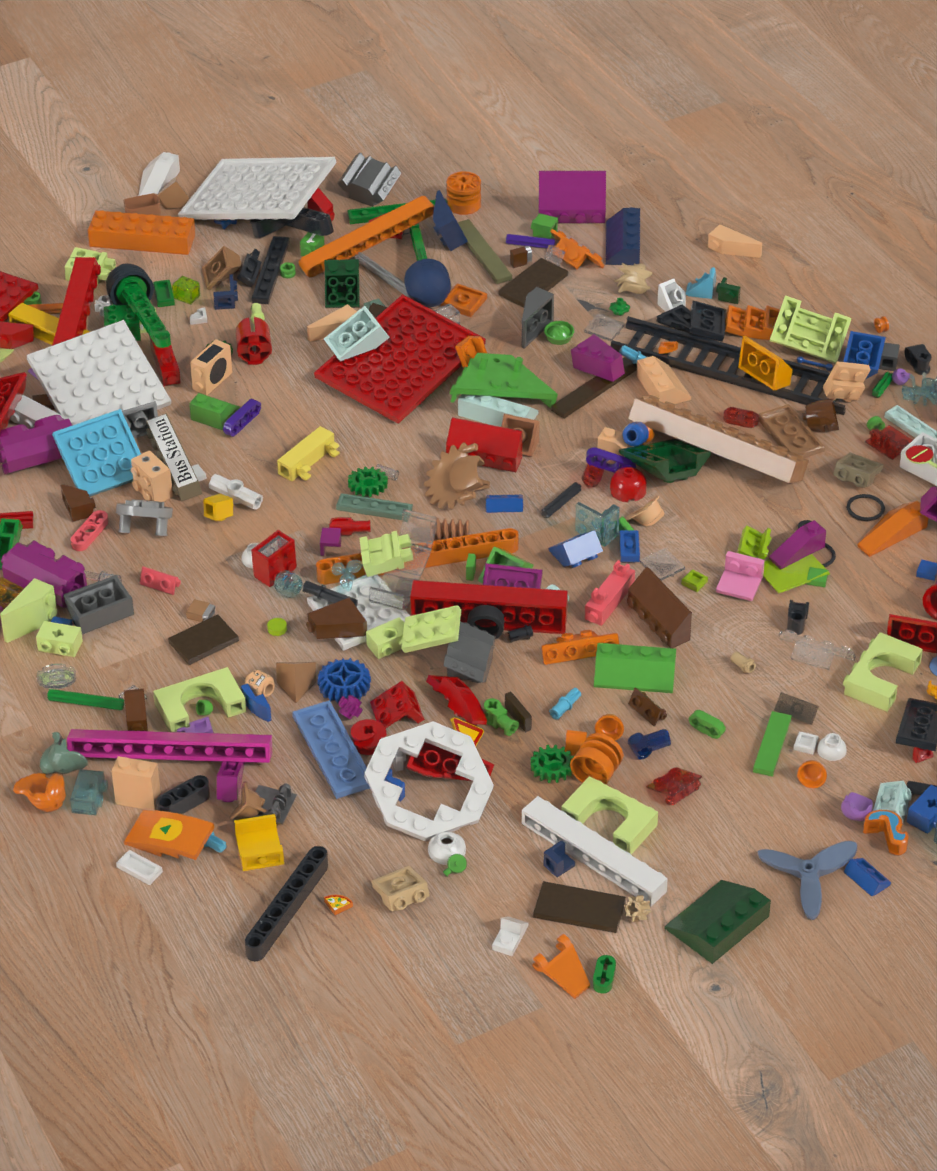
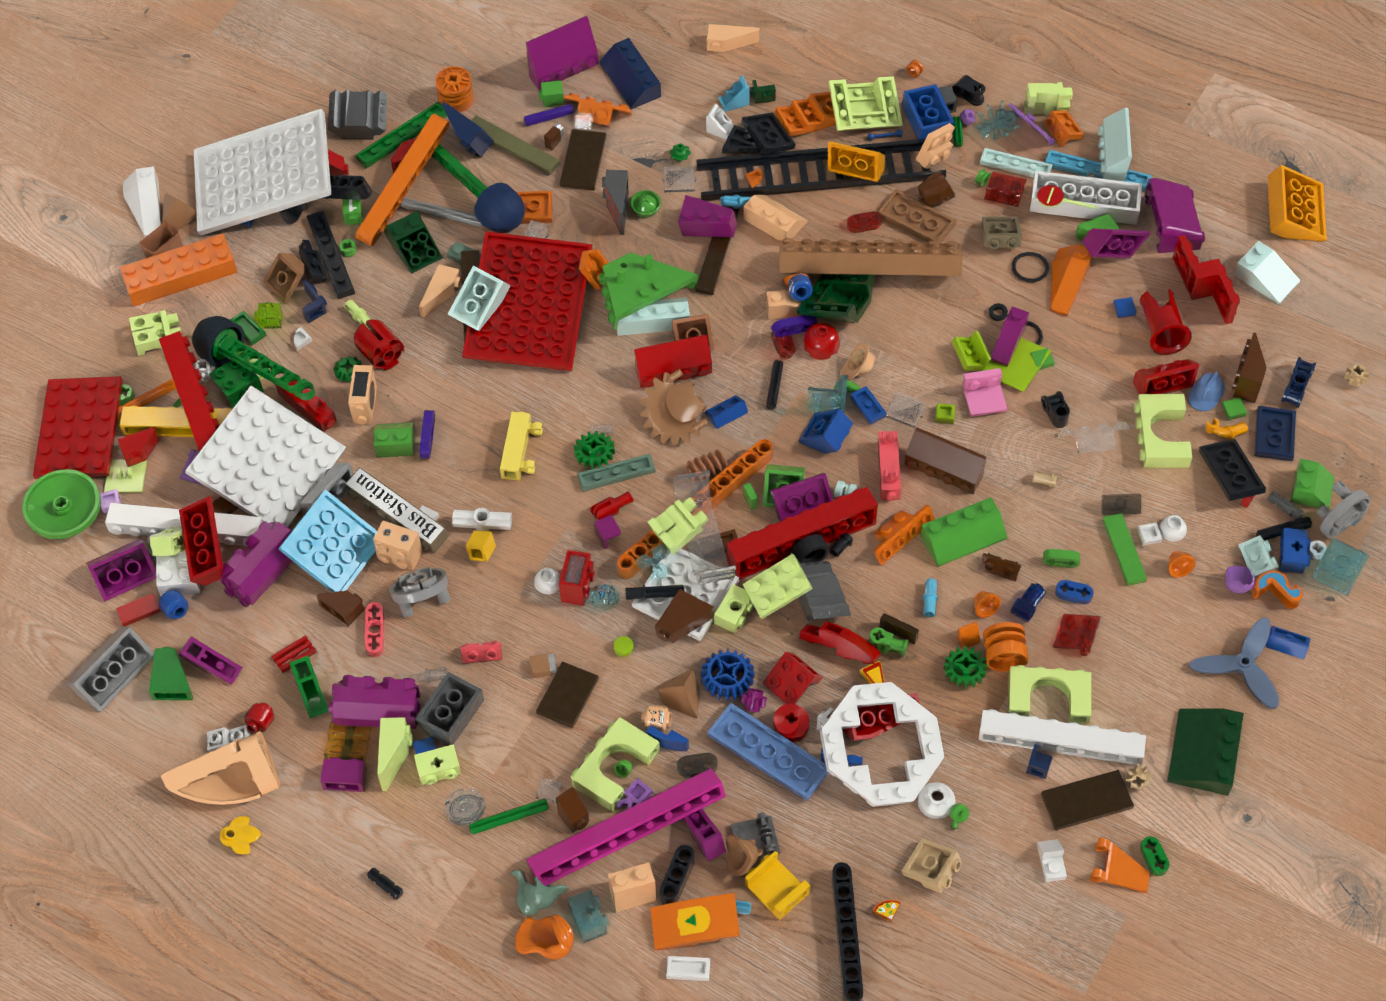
camera: 30 degrees left, 15 degrees up
tan hair [614,263,652,294] -> none
none -> clear smoke plate [677,753,718,778]
none -> blue beam [1055,580,1093,604]

